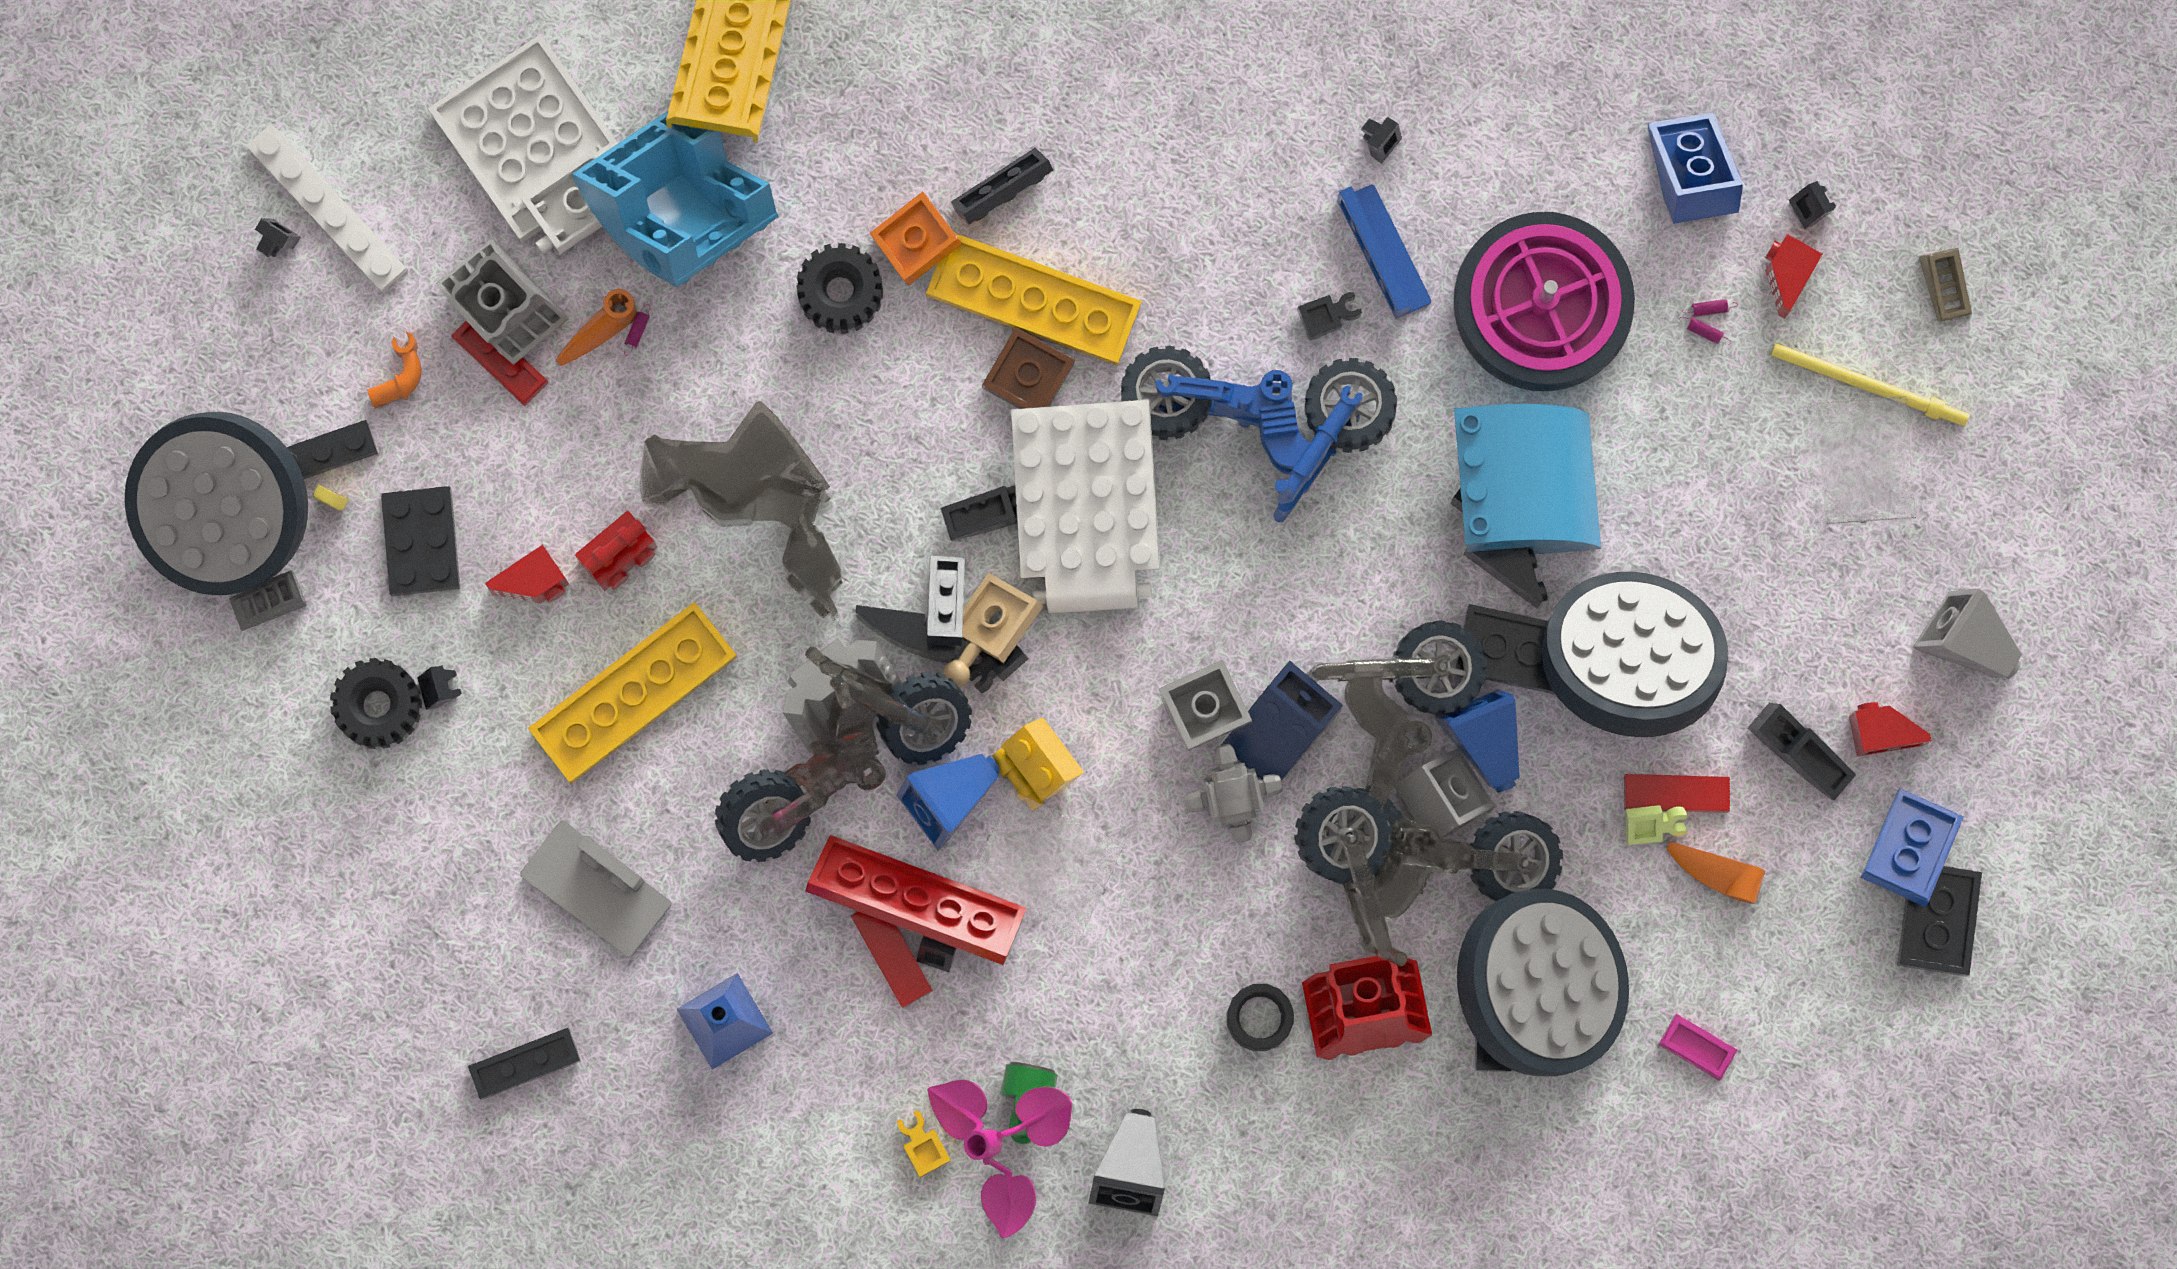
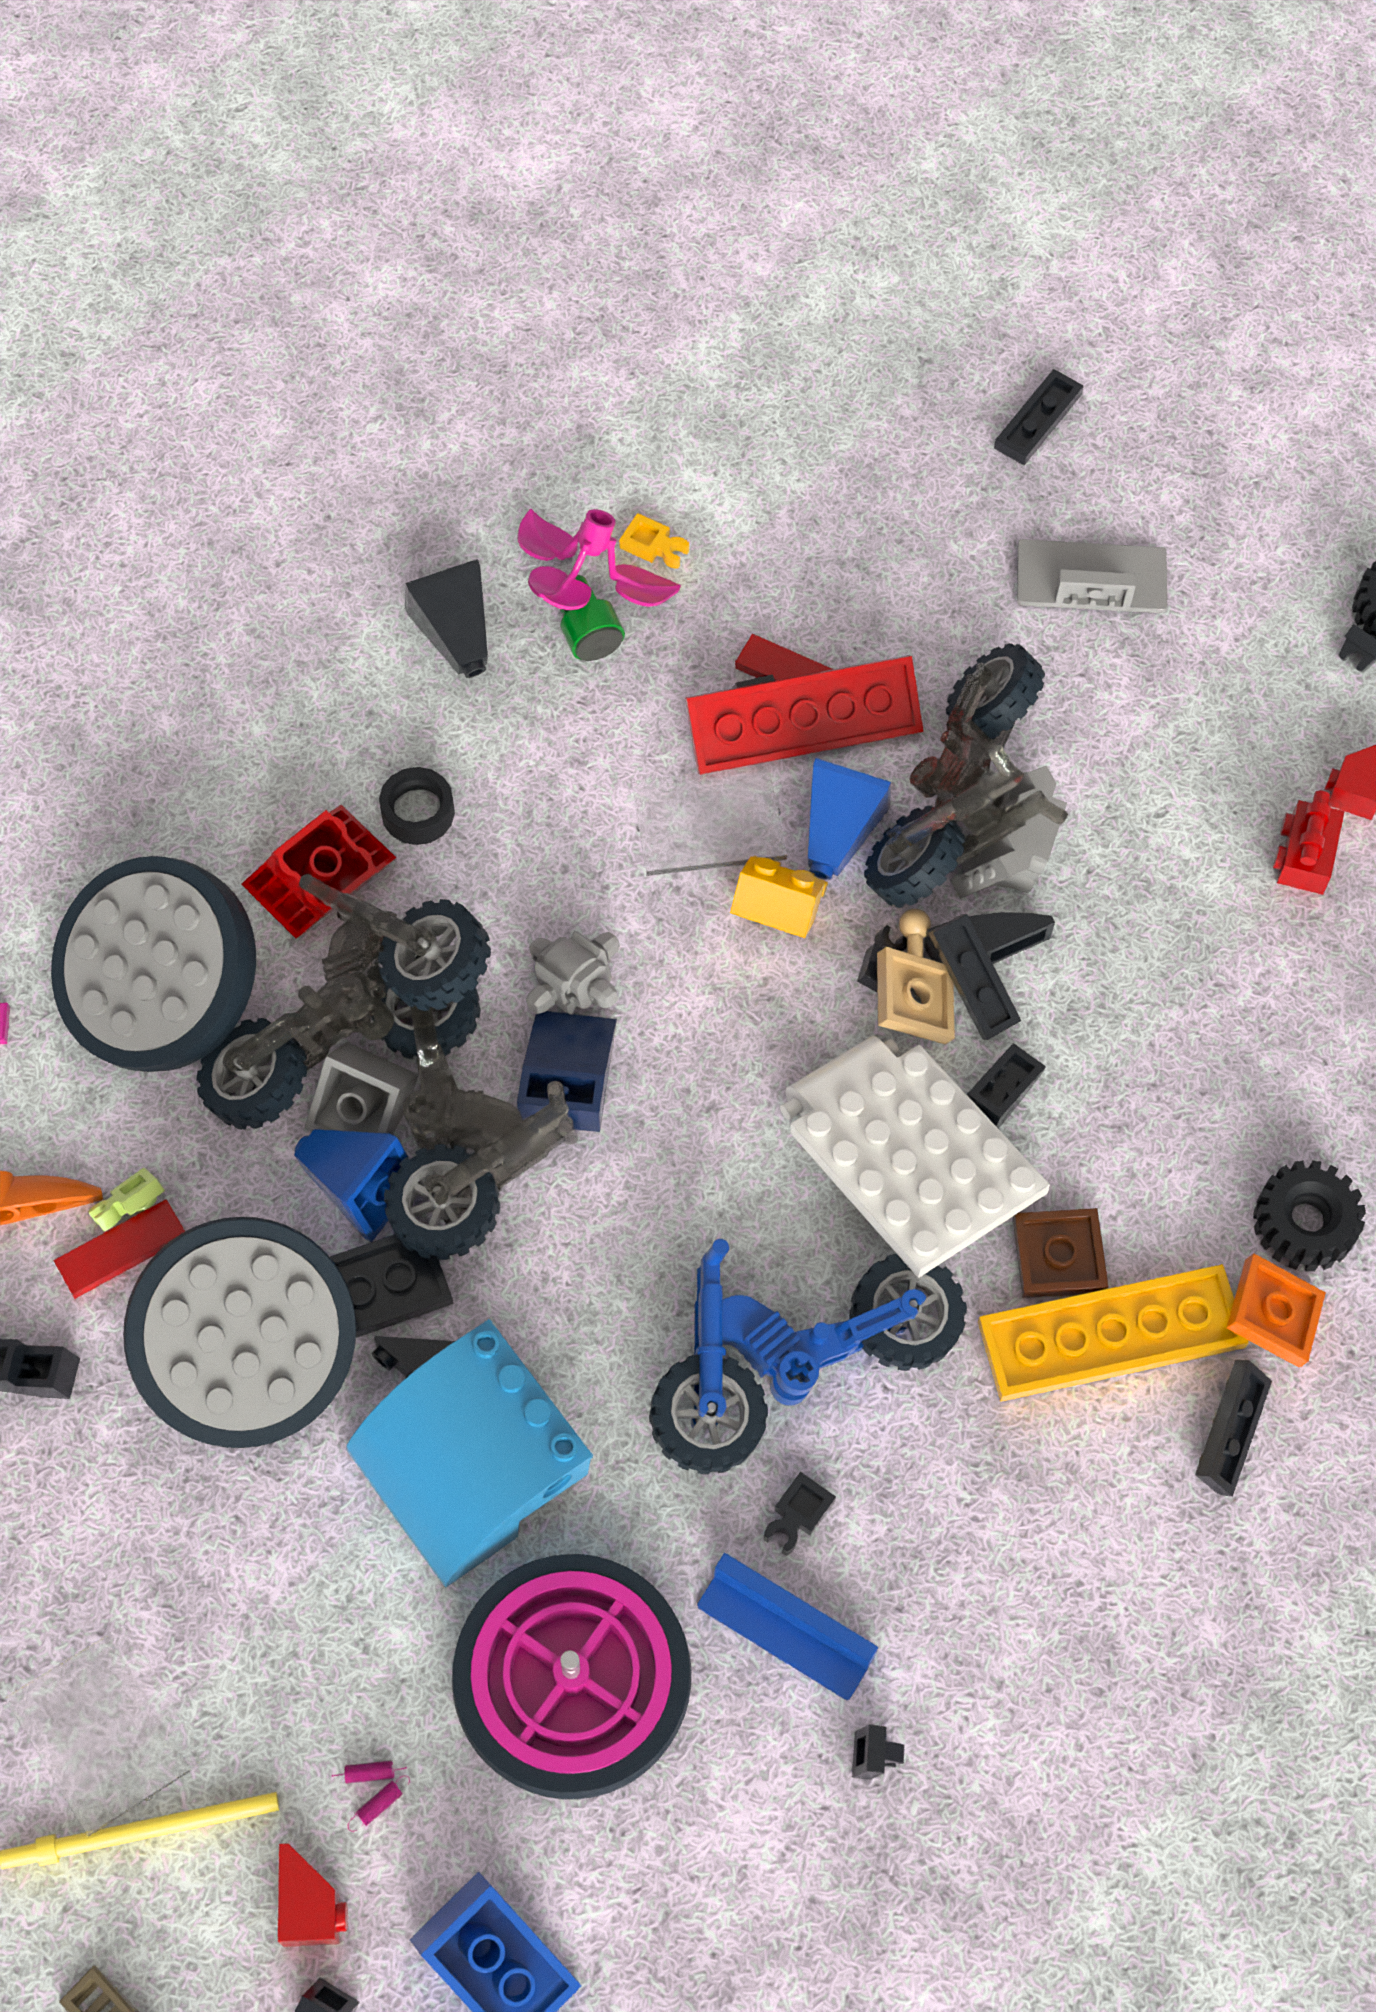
camera: 150 degrees right, 15 degrees down
yellow plate [528,601,738,784] -> none
clear smoke piece [639,401,843,621] -> none
blue slope [677,973,773,1070] -> none
light grey slope [1159,660,1252,751] -> none

